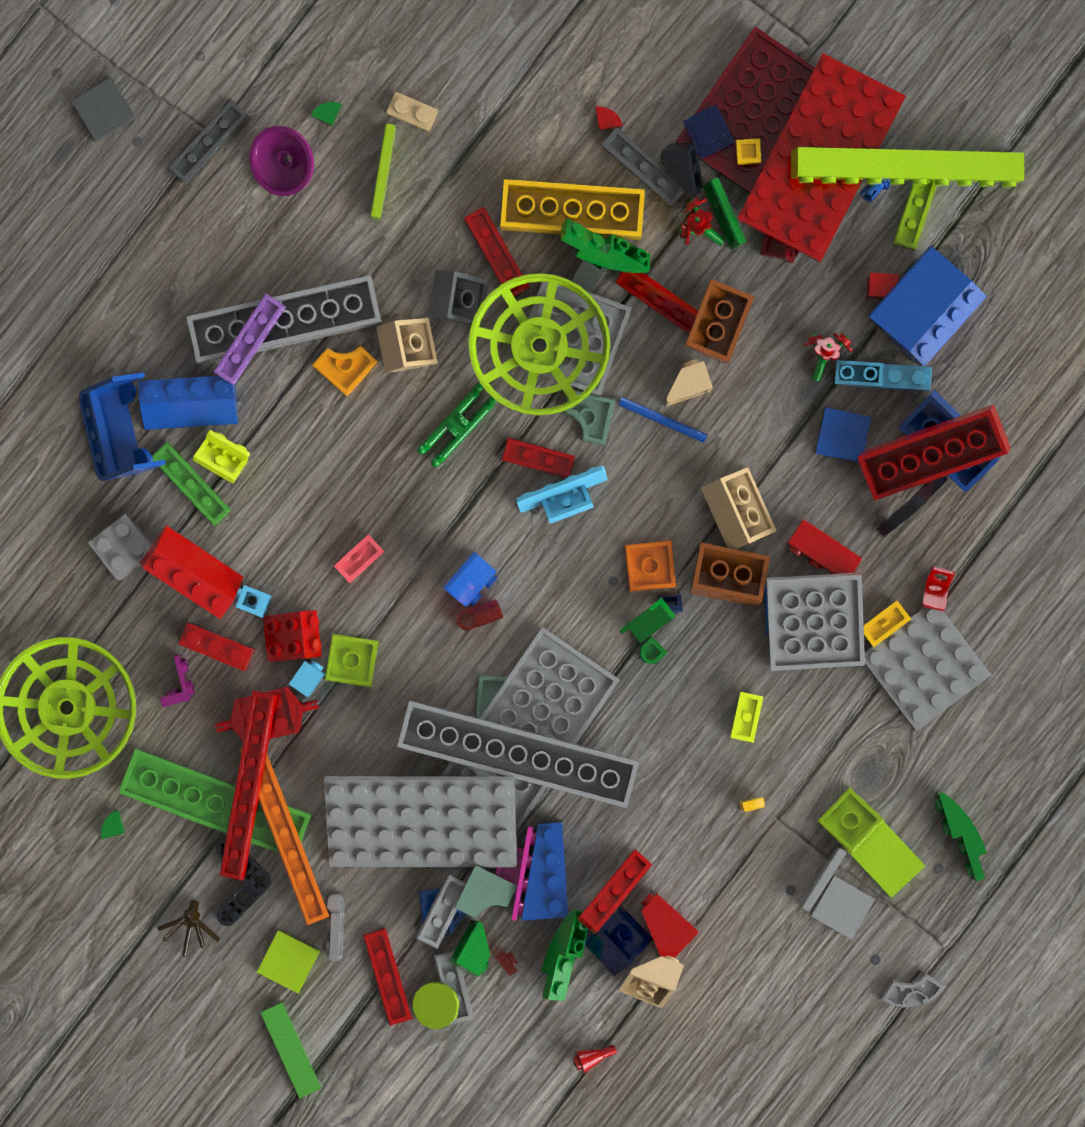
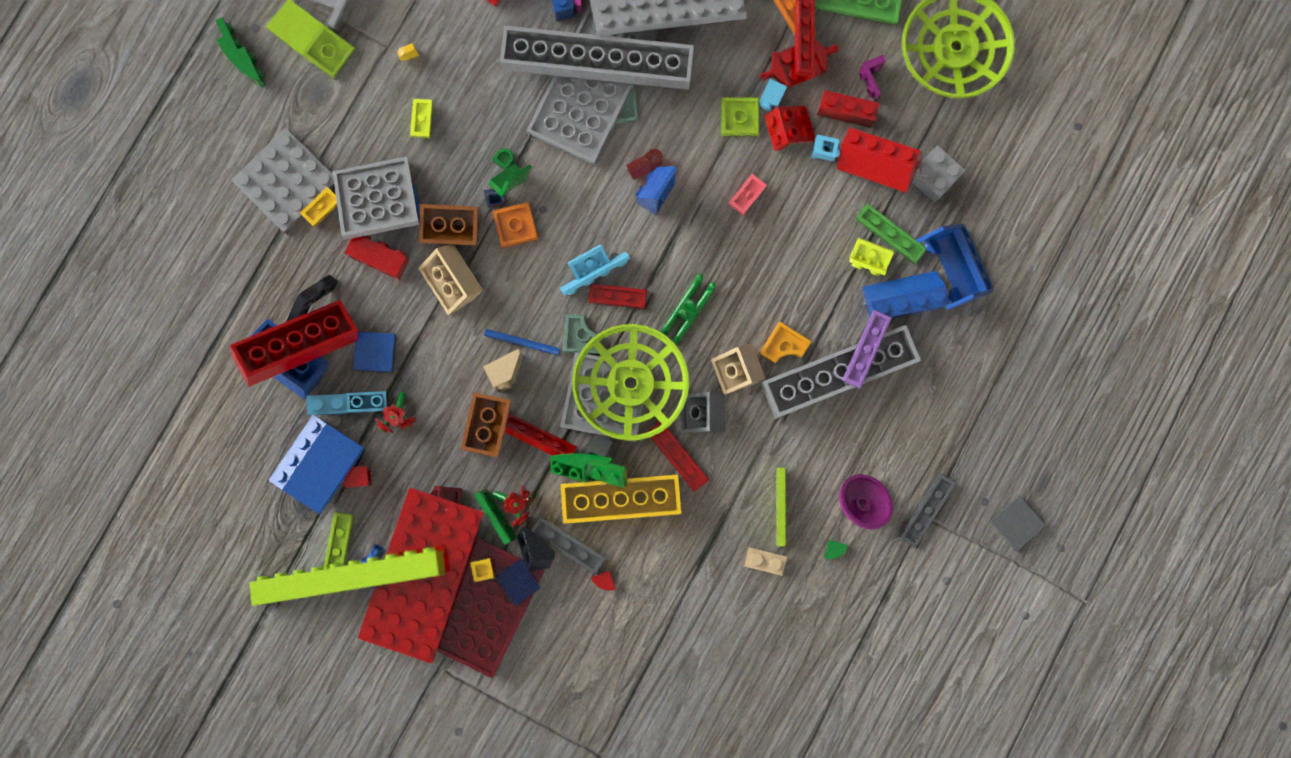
camera: 170 degrees right, 5 degrees down
red bracket [922,567,955,611] -> none

